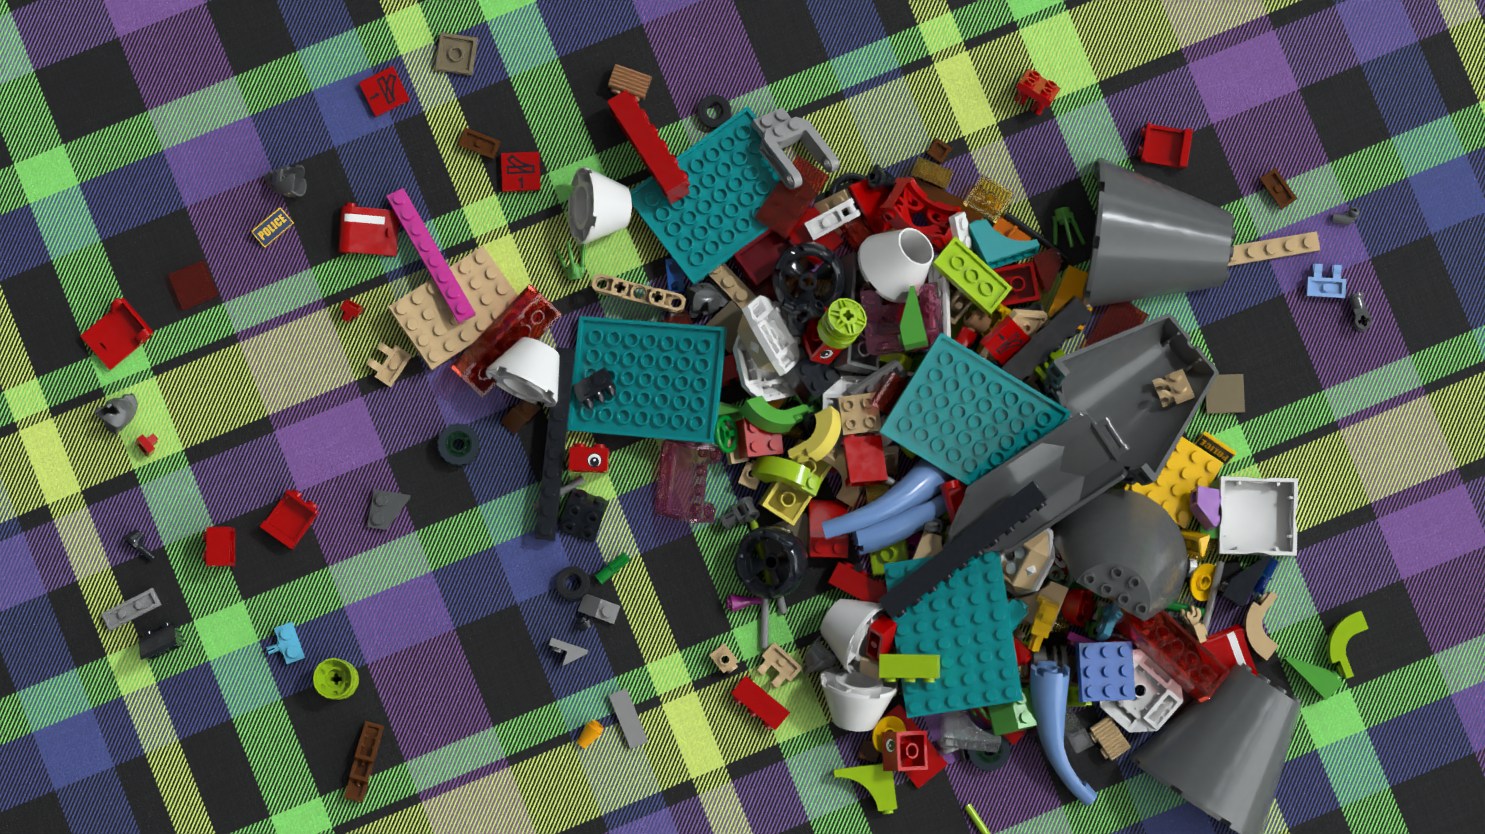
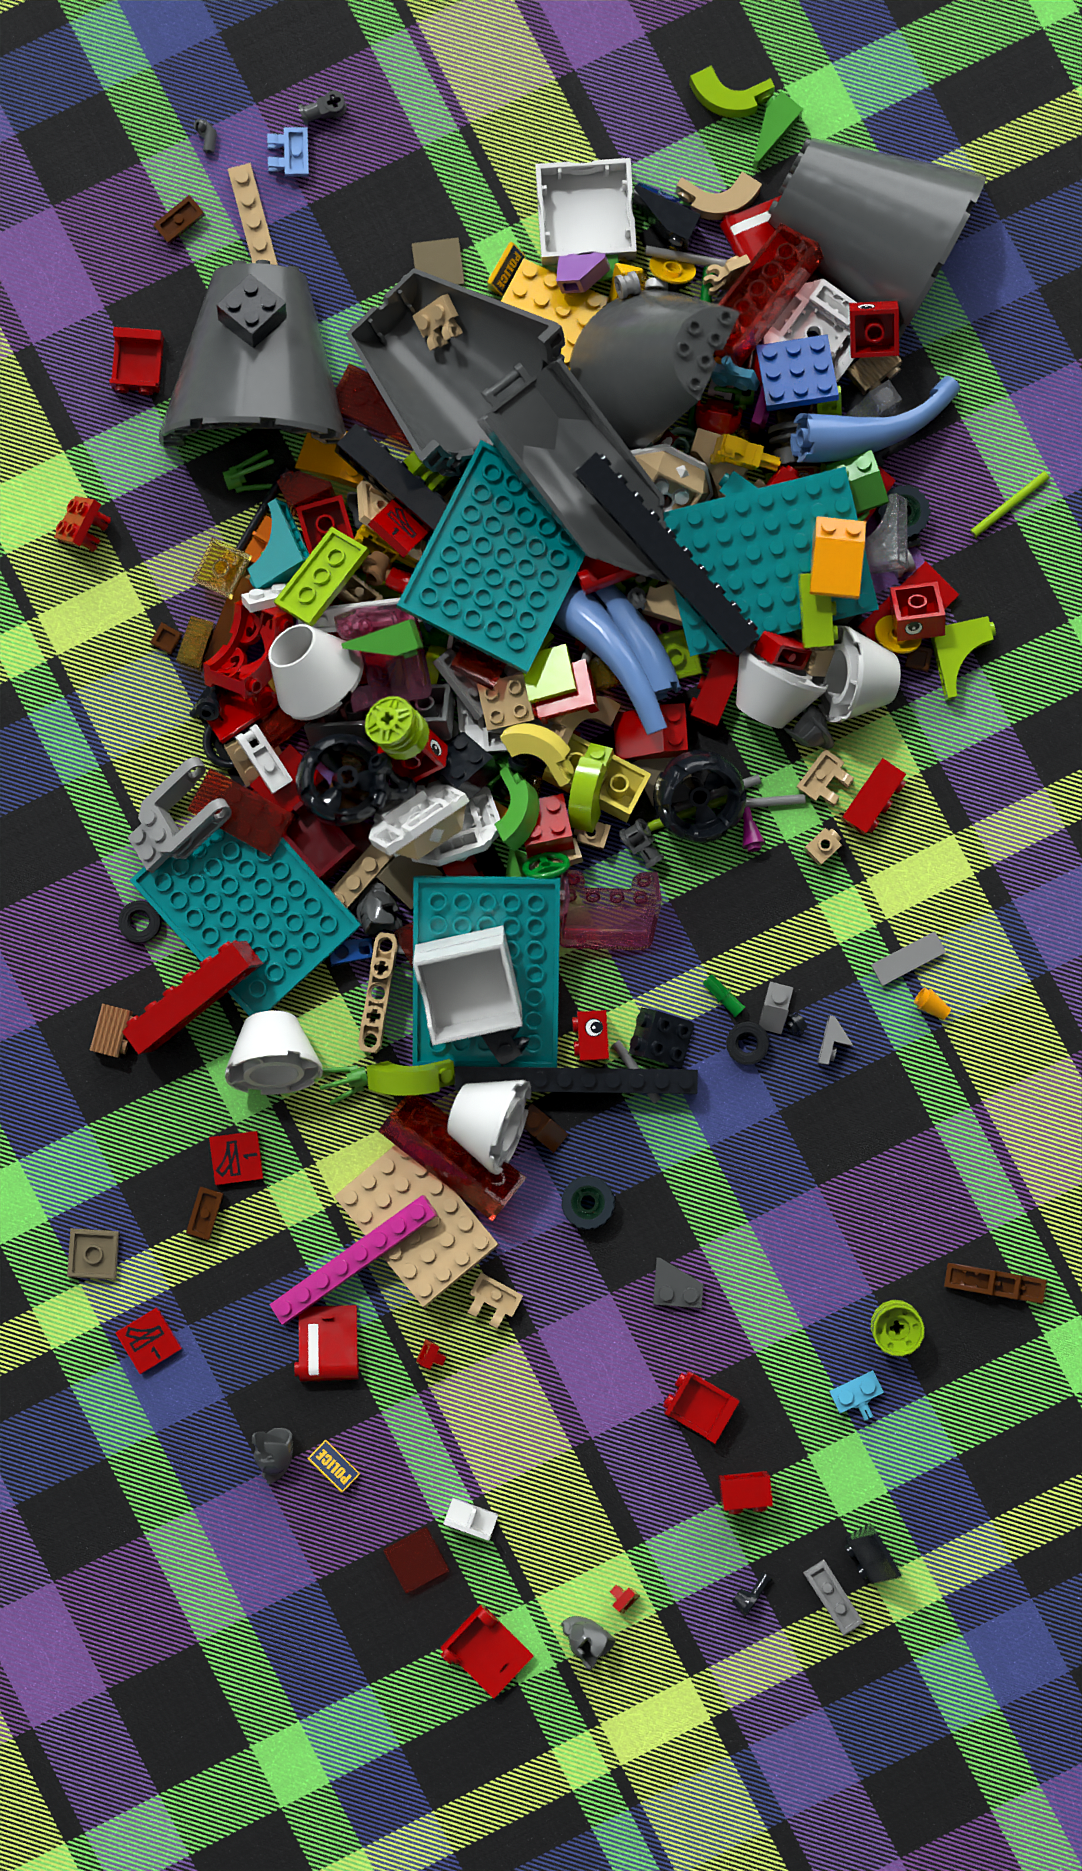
camera: 90 degrees left, 0 degrees up
none -> brick [217,274,287,348]
none -> lime arch [367,1059,455,1095]
none -> white piece [413,926,522,1045]
none -> white panel [444,1498,498,1541]
none -> tile [523,644,577,703]
none -> light grey wheel [614,271,641,299]
none -> light orange slope [810,517,866,599]
none -> red brick [849,301,899,358]

